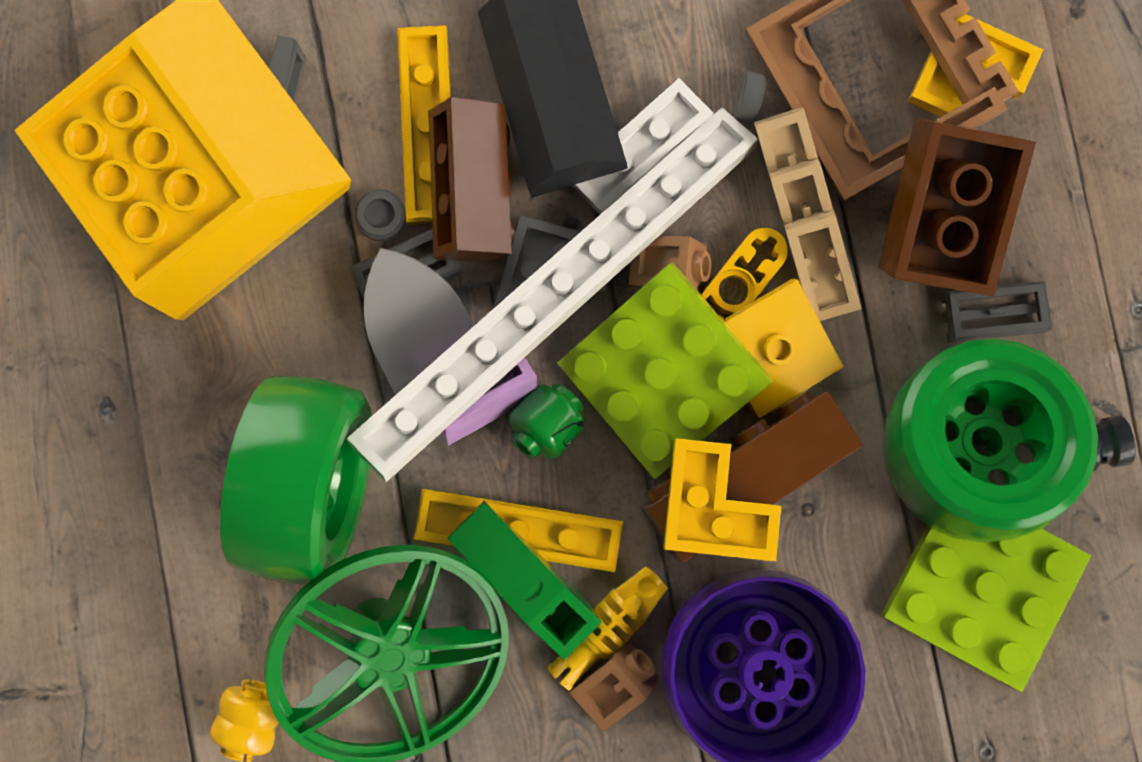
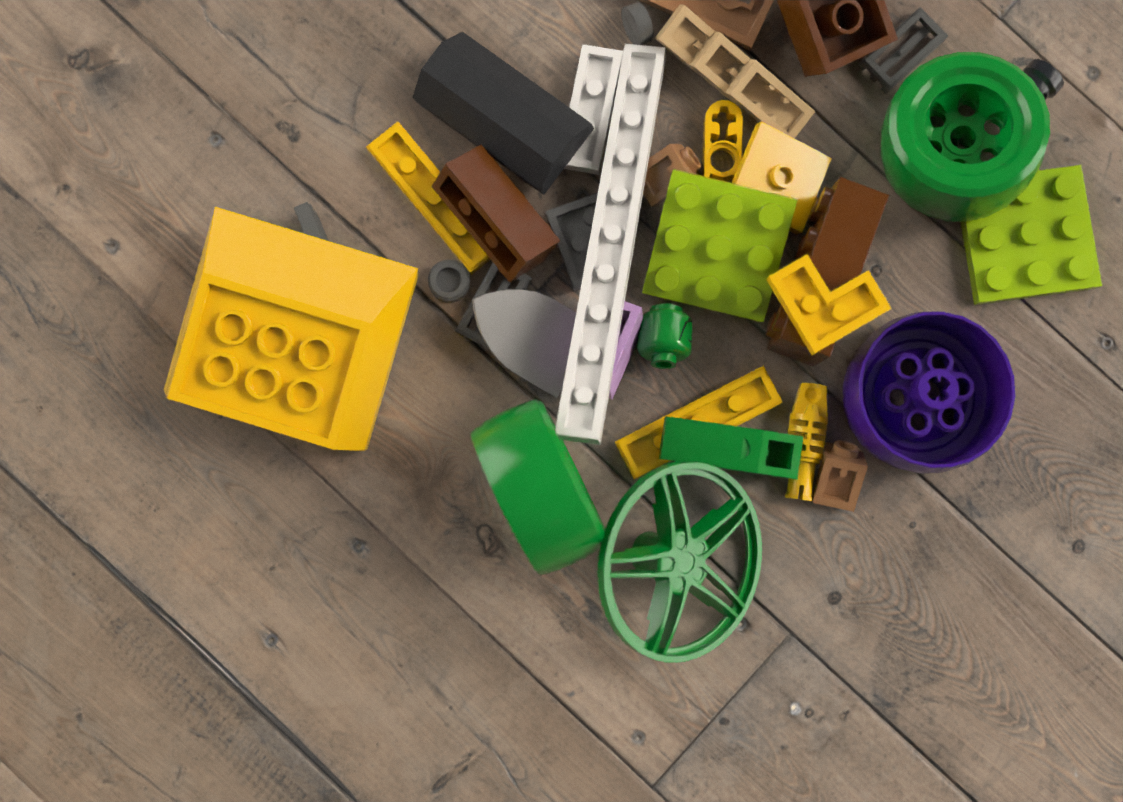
camera: 40 degrees left, 0 degrees up
yellow piece [210,679,279,762] -> none

